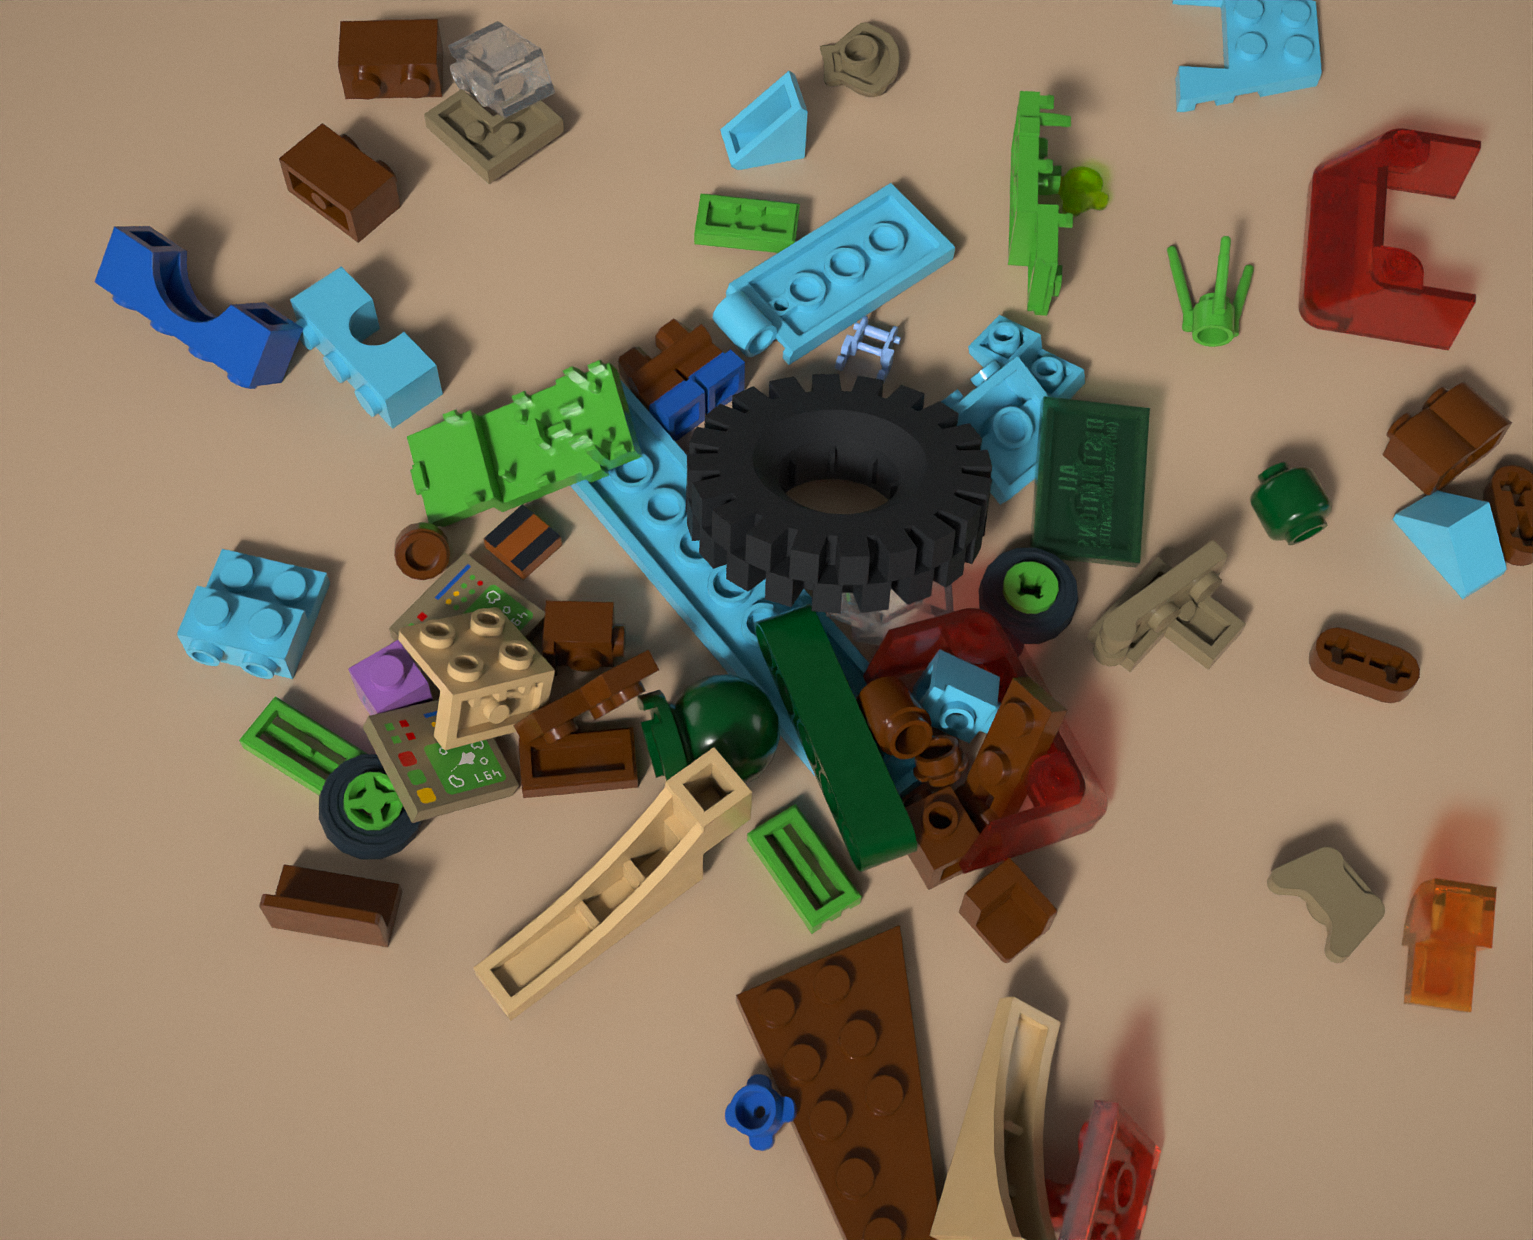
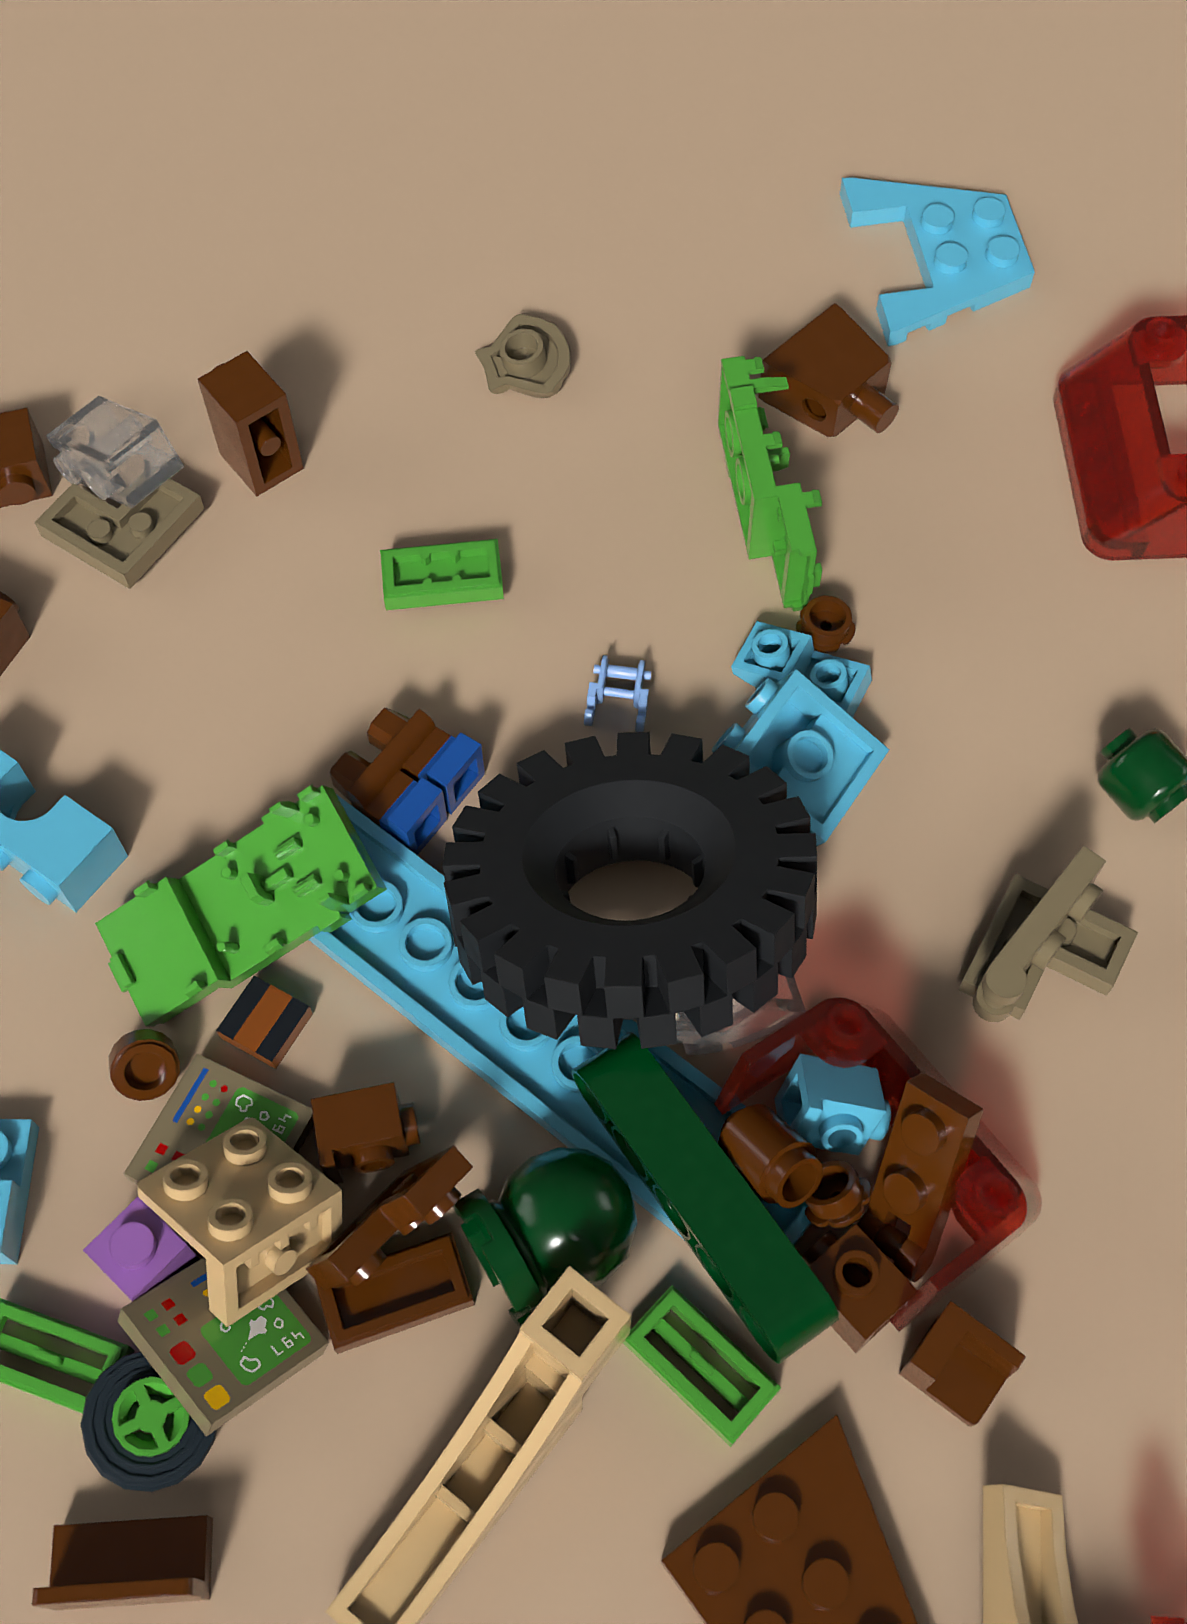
camera: 10 degrees left, 0 degrees up
medium azure hinge [712,183,955,365] -> none
medium azure slope [720,71,808,170] -> none
black wheel [978,548,1078,644] -> none
clear green tile [1030,396,1150,568] -> none
clear neon green plate [1058,166,1109,217] -> none
bright green plant [1167,236,1254,347] -> none
none -> reddish brown brick [197,351,304,497]
none -> reddish brown torso [758,303,899,437]
none -> reddish brown plate [796,596,855,653]

